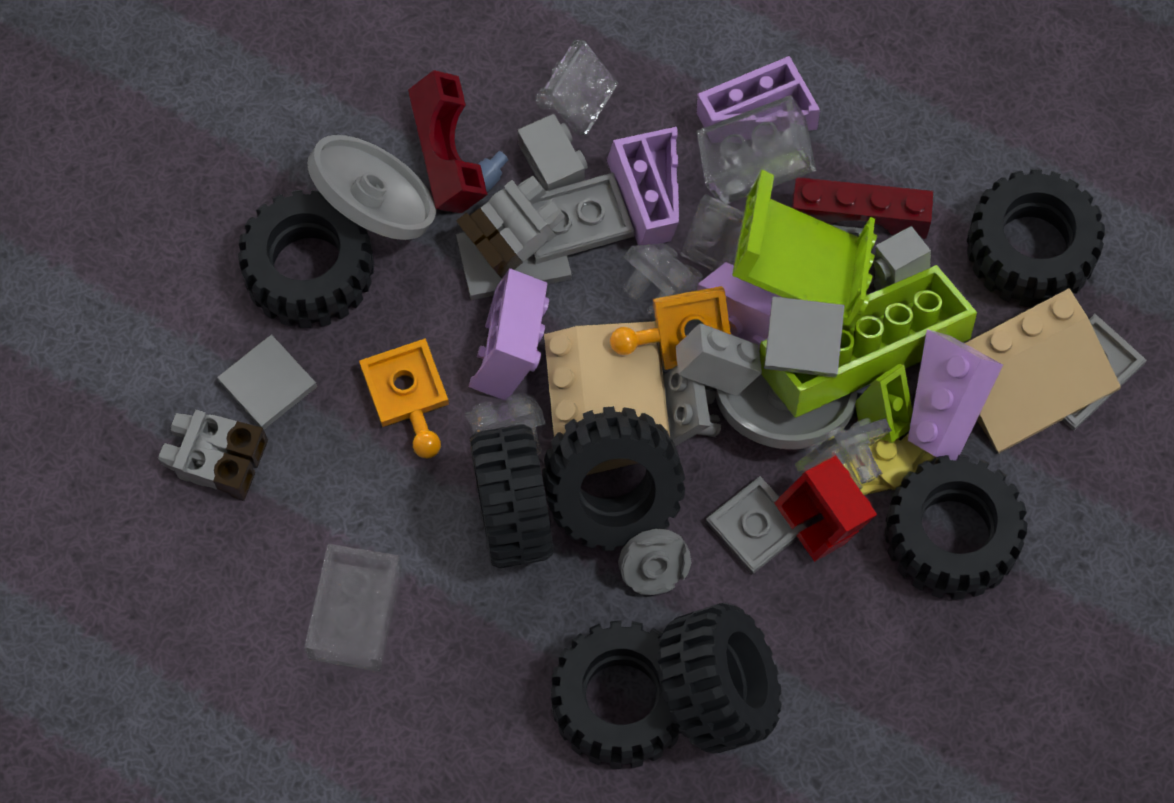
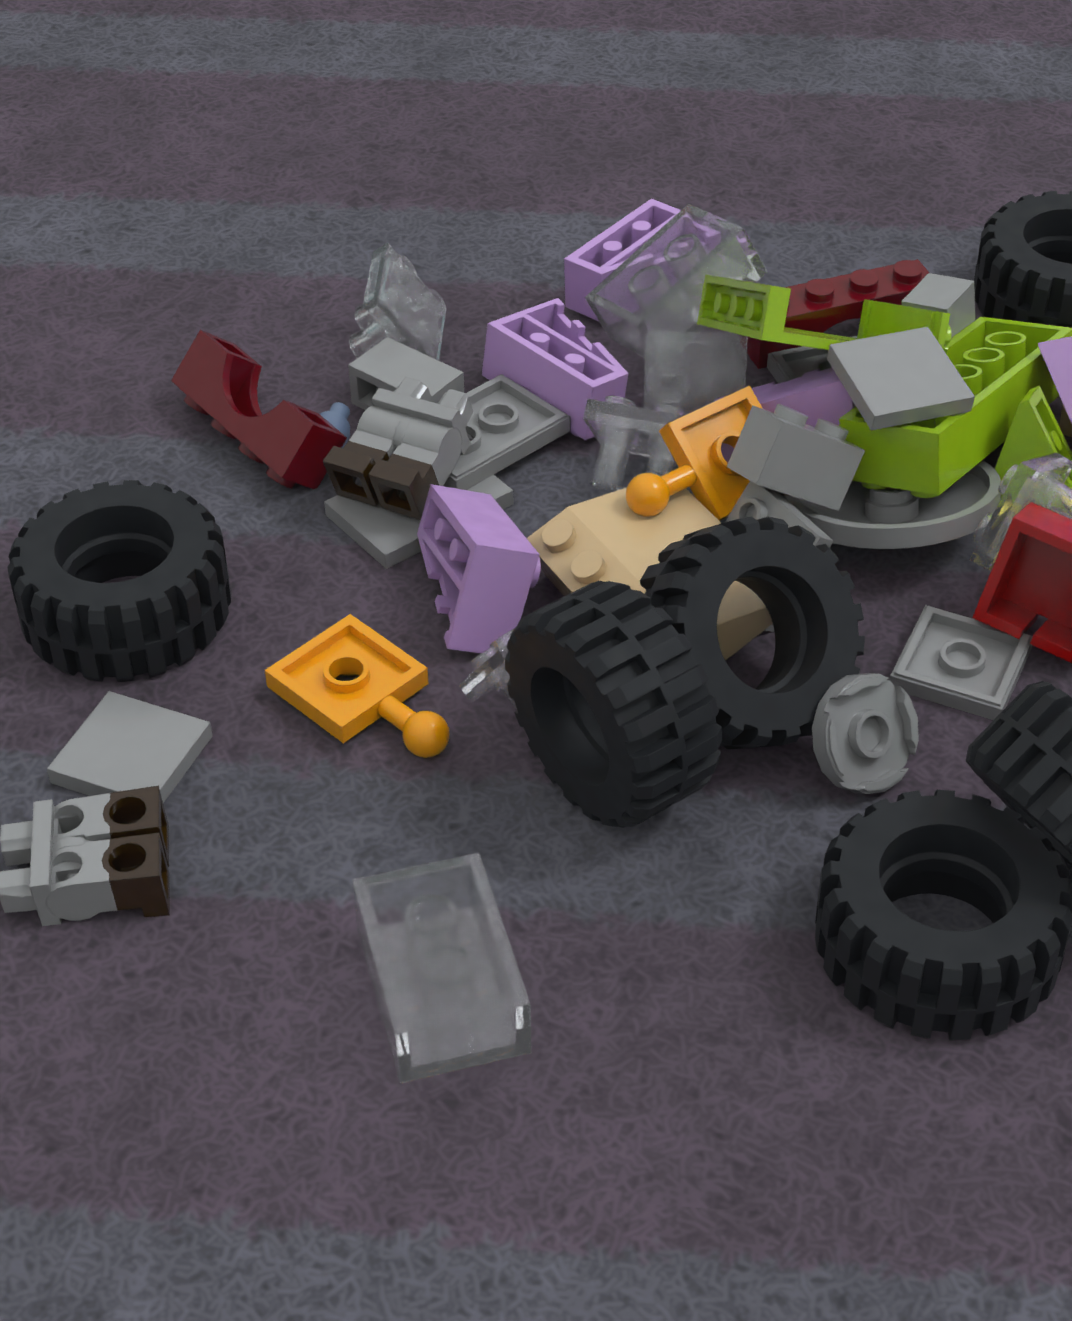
camera: 25 degrees left, 25 degrees down
light grey dish [307,135,436,240] -> none

